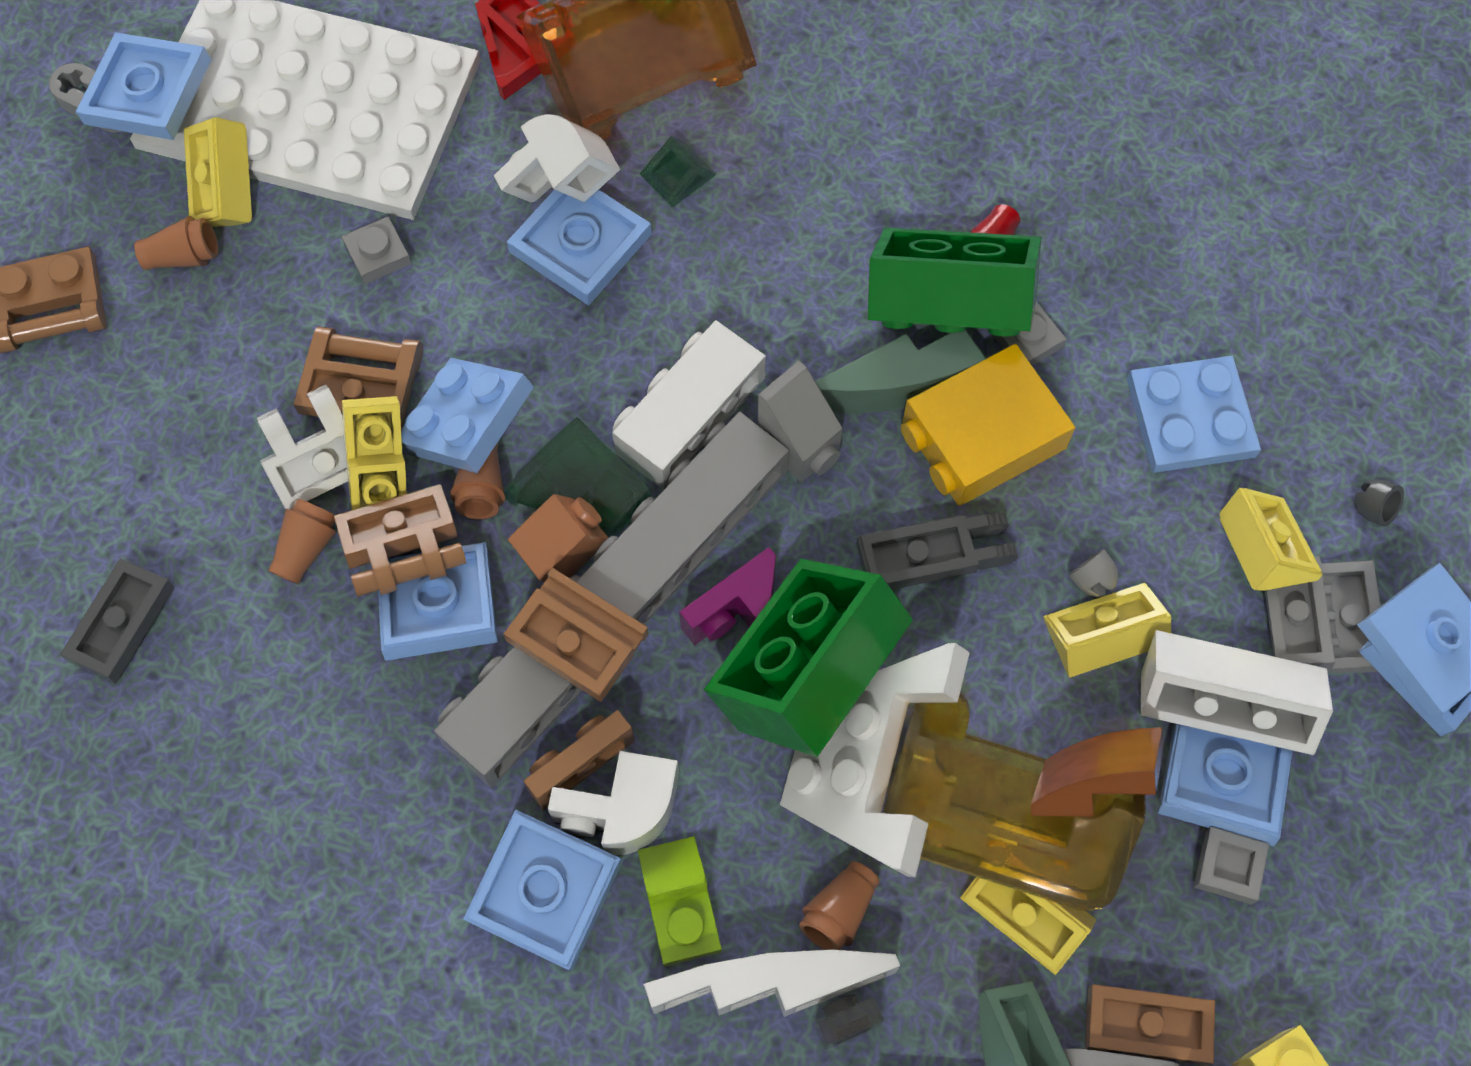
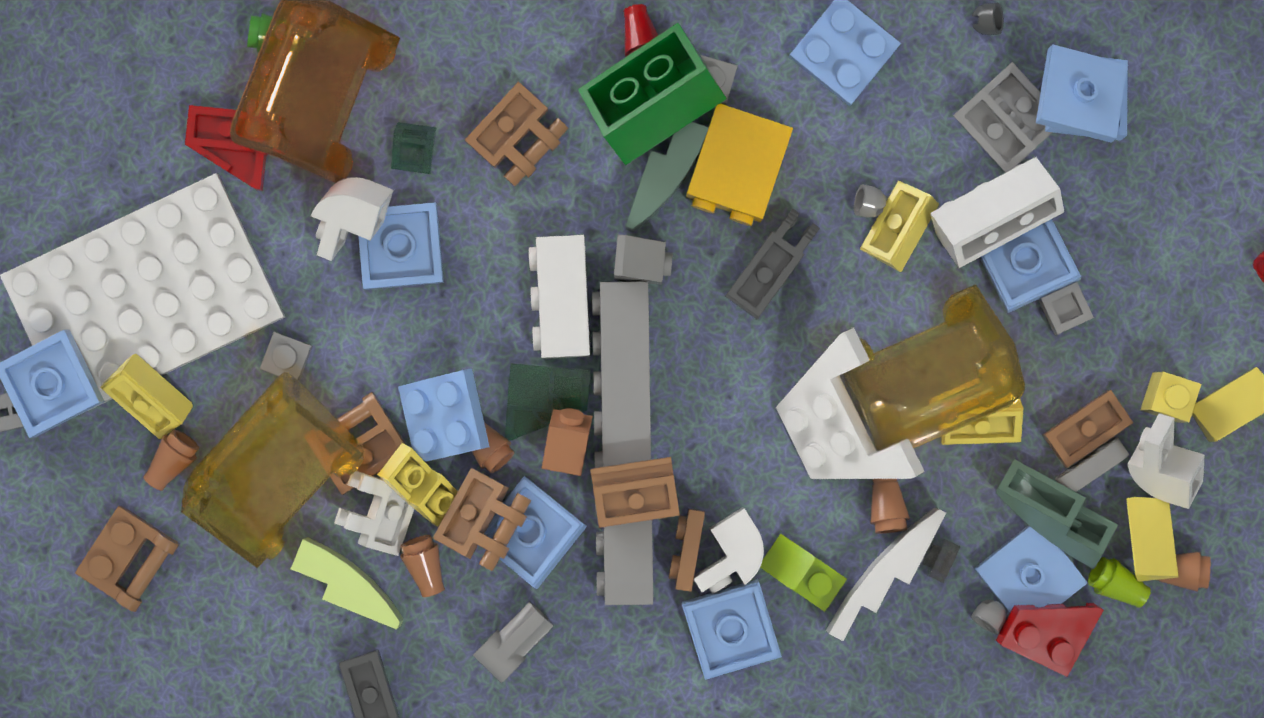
camera: 45 degrees left, 20 degrees up
magenta slope [679,547,776,646] -> none
green brick [703,558,913,757] -> none
dark orange slope [1030,727,1163,817] -> none
light yellow slope [1220,487,1323,591] -> none
none -> clear yellow windscreen [181,371,364,568]
none -> yellowish green slope [291,537,403,629]
none -> medium nougat plate [465,81,569,187]
none -> light grey piece [473,601,554,683]

